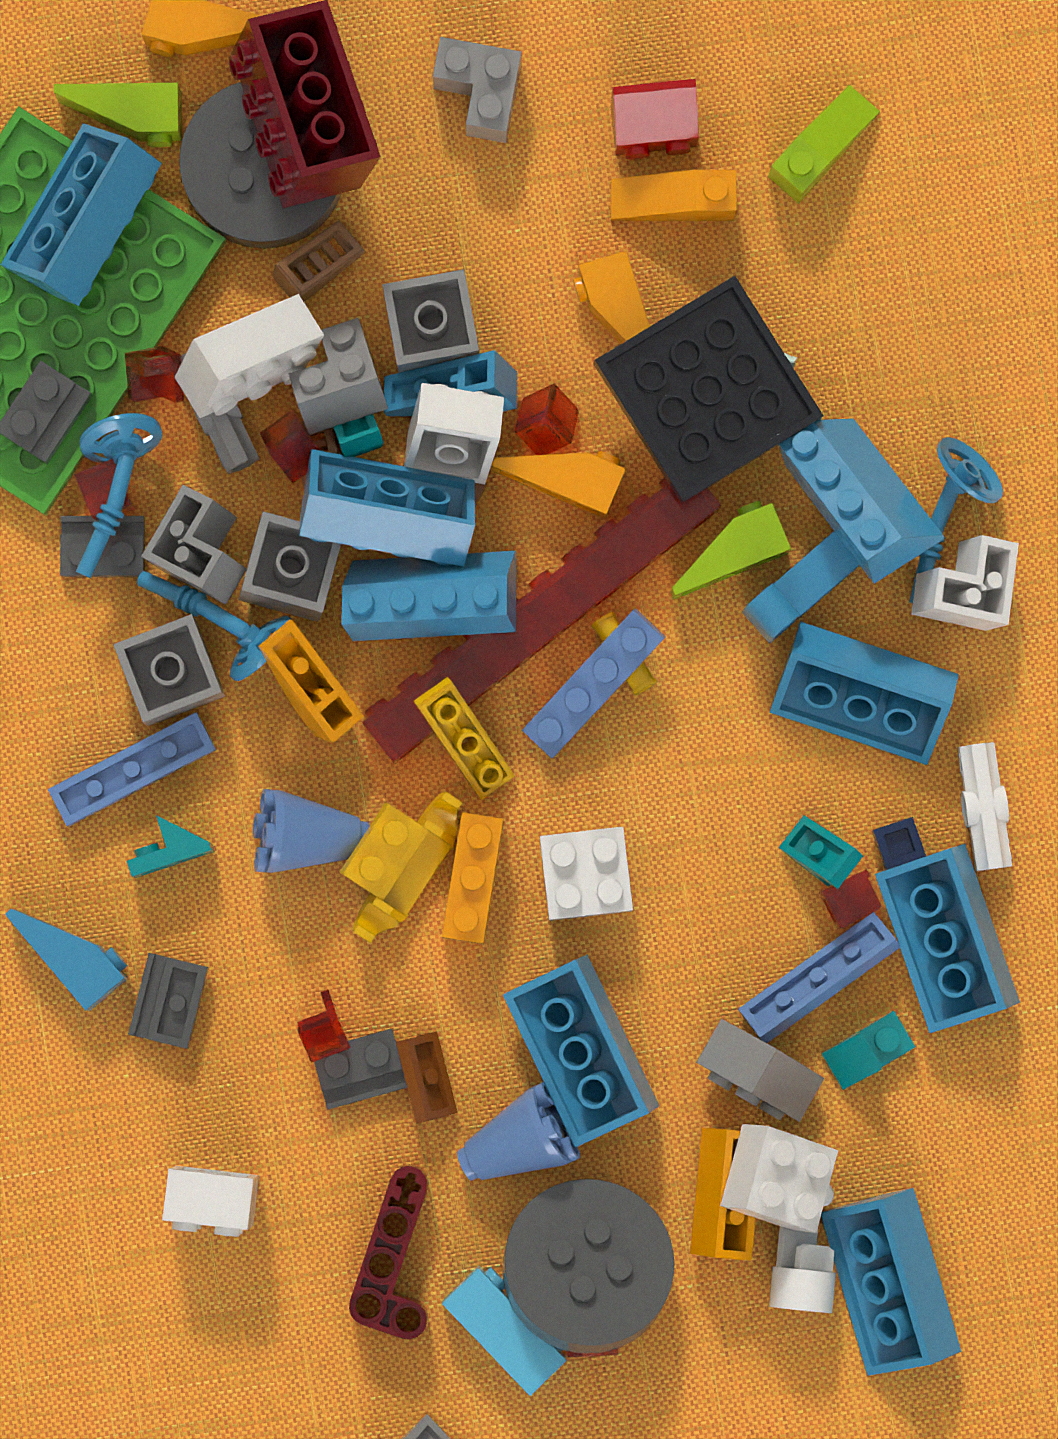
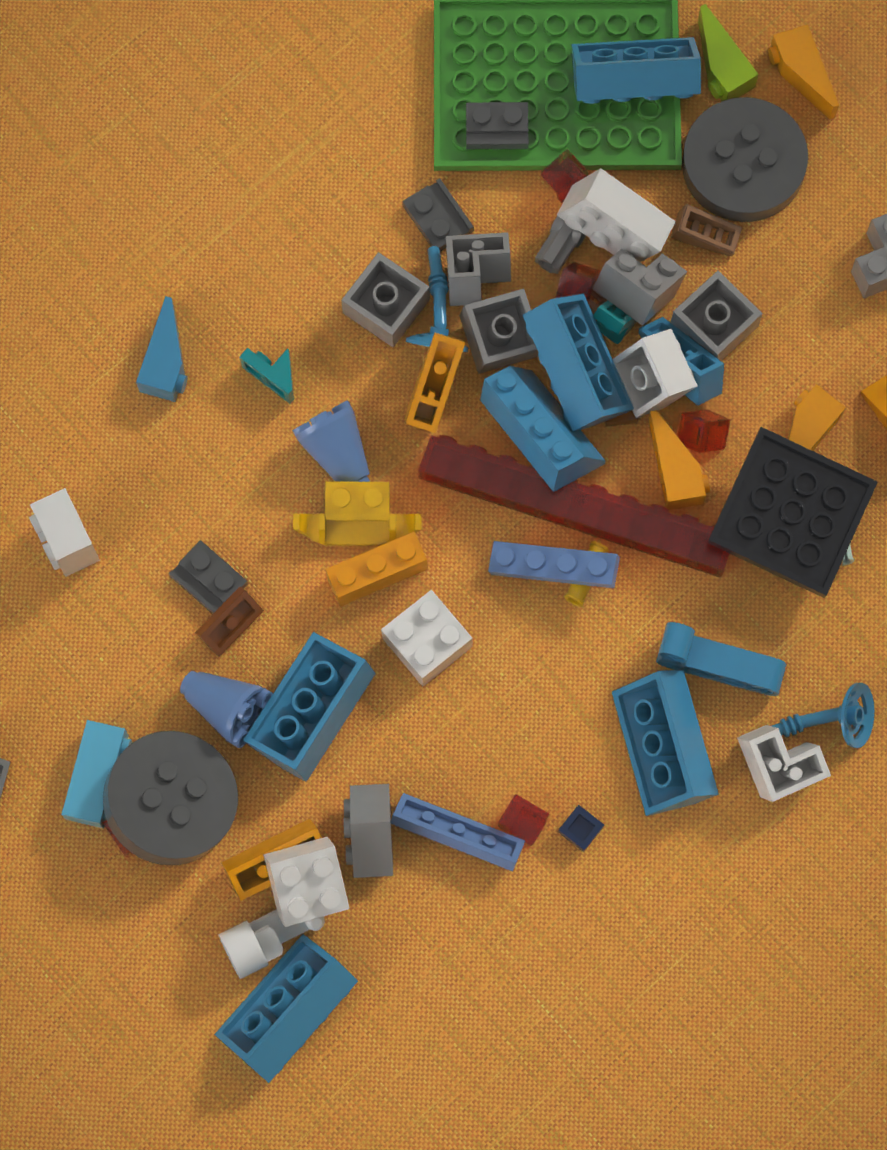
camera: 60 degrees right, 10 degrees down
medium blue plate [48,712,216,827] -> none
clear red panel [74,459,135,520] -> none
dark azure dish [76,413,162,579] -> none
dark grey plate [128,953,209,1049] -> none
dark red brick [229,0,381,208] -> none
clear red panel [297,989,351,1063] -> none
dark red beam [349,1164,428,1339] -> none
yellow tile [413,677,515,800] -> none
lime slope [670,501,791,600] -> none
teal slope [778,815,863,889] -> none
dark azure slope [779,418,944,584] -> none
teal slope [821,1011,916,1090] -> none
dark azure slope [875,844,1020,1033] -> none
white piece [958,742,1012,871] -> none

